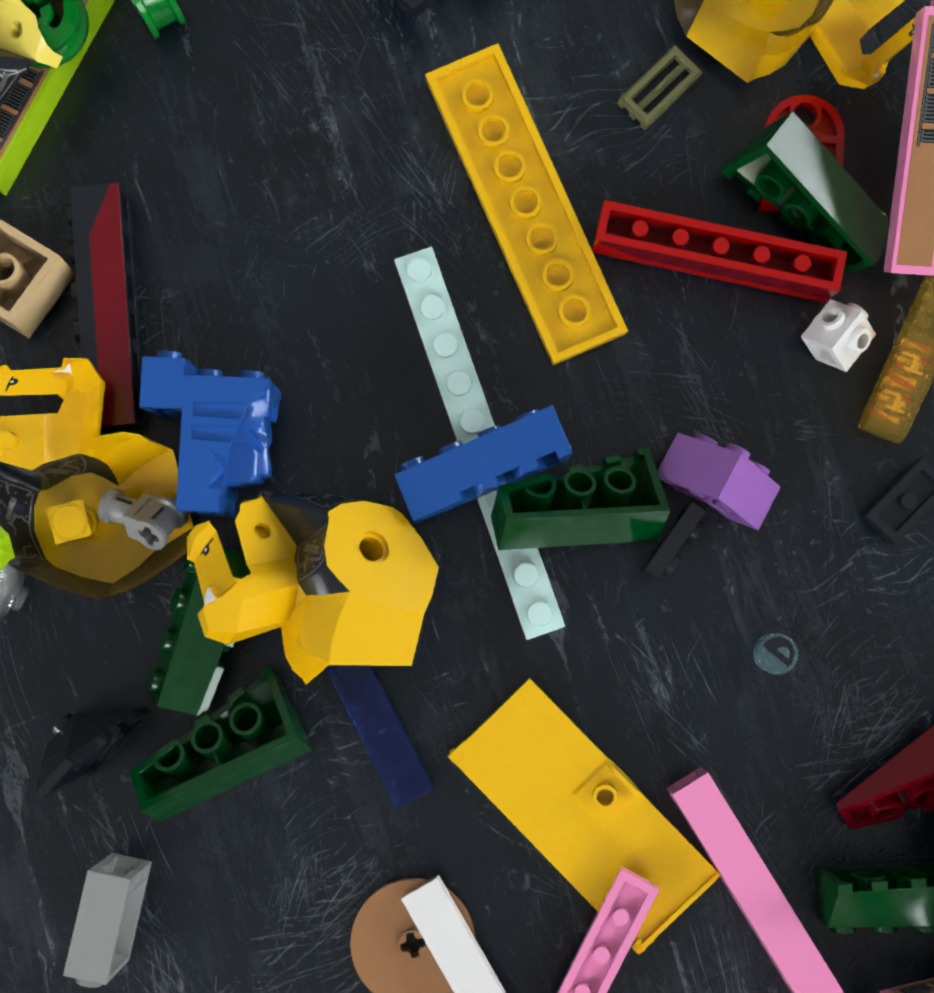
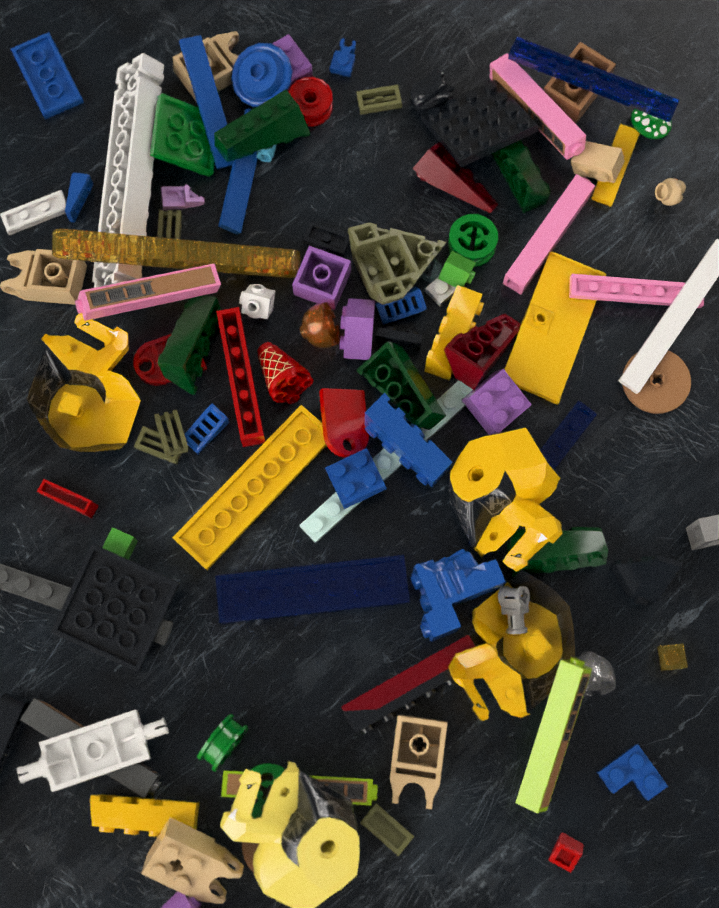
camera: 115 degrees left, 10 degrees down
dark green wedge [129,664,312,822] -> none
none -> olive tile [154,410,188,457]
none -> blue slope [184,404,230,454]
none -> clear blue plate [215,555,410,624]
none -> red cone [257,342,314,404]
none -> medium lavender brick [292,246,351,310]
none -> clear orange cylinder [300,302,340,348]
none -> red tile [319,388,369,458]
none -> blue plate [325,448,387,509]
none -> olive wedge [348,222,446,305]
none -> blue slope [375,287,427,324]
none -> yellow wedge [424,285,484,381]
none -> white plate [425,278,456,307]
none -> bright green brick [438,251,476,287]
none -> dark red wedge [444,314,521,390]
none -> green wheel [448,214,498,267]
none -> medium lavender brick [462,369,532,435]

